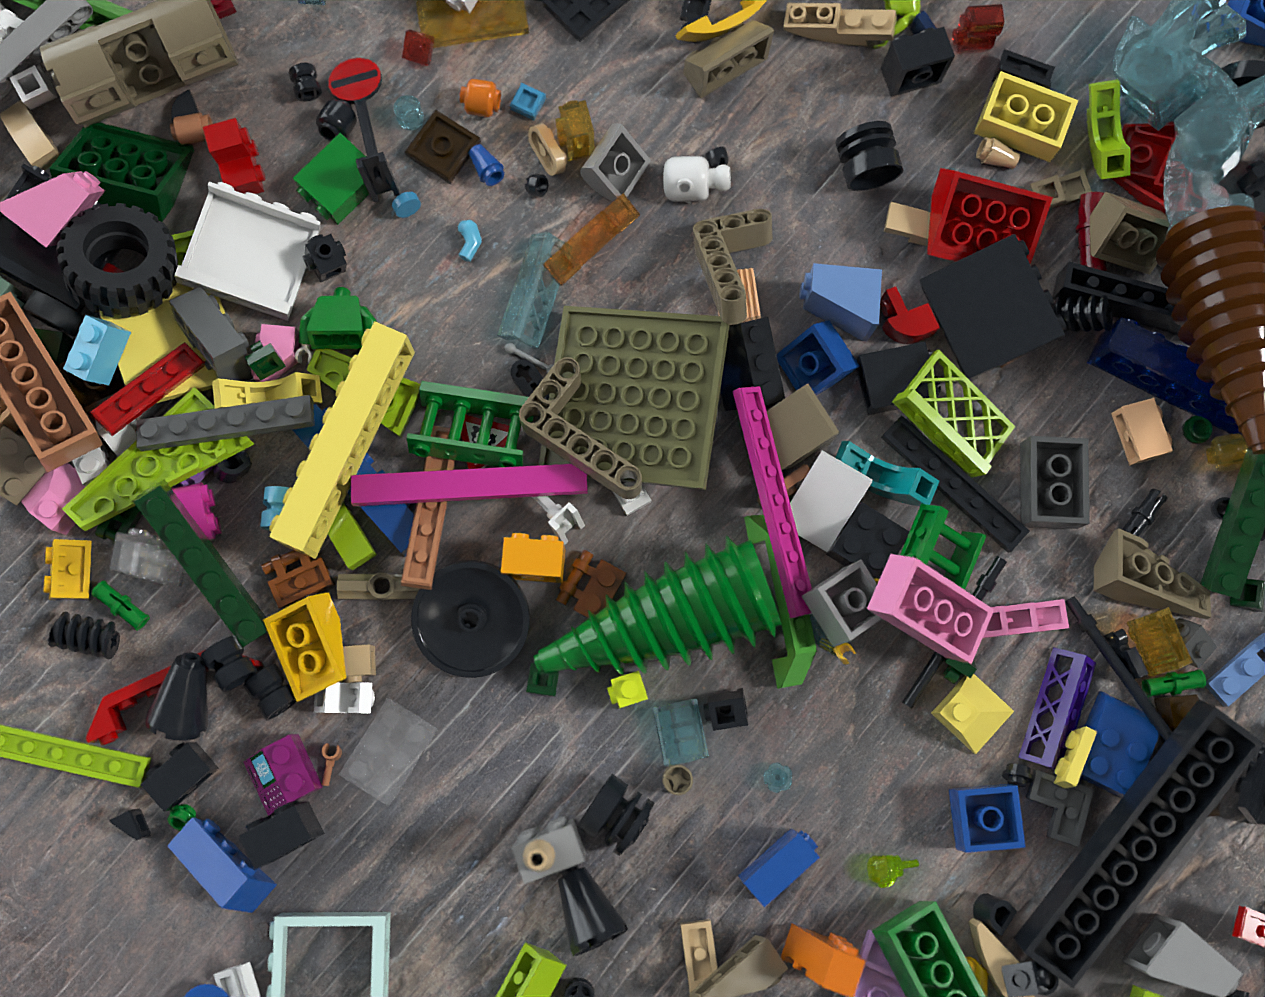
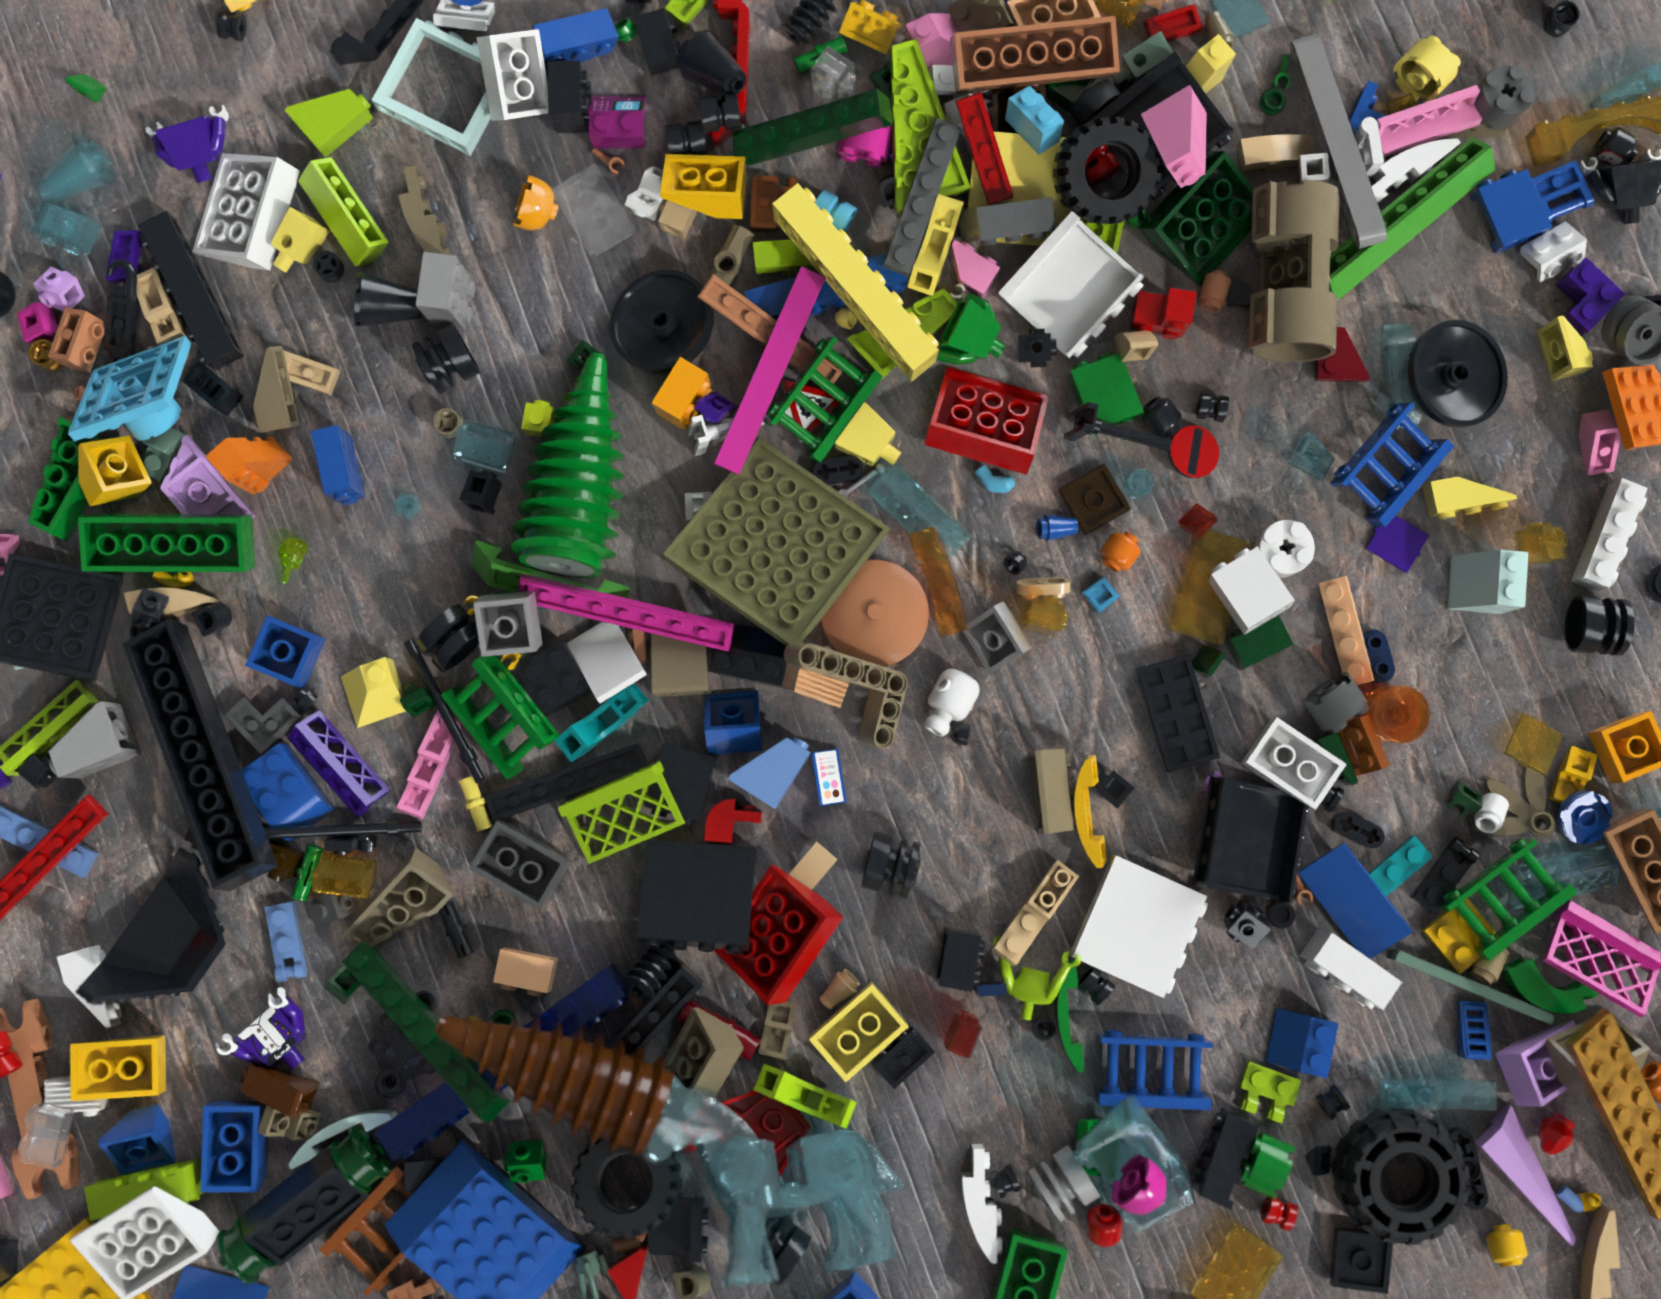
camera: 125 degrees right, 5 degrees up
dark green tile [245,341,286,380] -> none
dark azure tile [392,192,421,218] -> none
dark tan beam [519,357,642,499] -> none
tan cone [523,839,555,872] -> none
dark orange plate [556,550,627,619] -> none
bright pink brick [867,554,994,664] -> none
light yellow plate [1054,726,1097,789] -> none
none -> dark tan slope [398,165,451,255]
none -> black wheel [415,604,479,673]
none -> light yellow pin [458,776,493,832]
none -> white brick [476,29,549,121]
none -> light orange cylinder [512,175,558,231]
none -> dark purple plate [694,391,737,423]
none -> slope [811,749,847,806]
none -> nougat dish [822,560,929,667]
none -> light yellow hinge [835,307,857,330]
none -> light yellow torso [835,402,902,467]
none -> red slope [924,366,1049,475]
none -> tan slope [1113,330,1158,362]

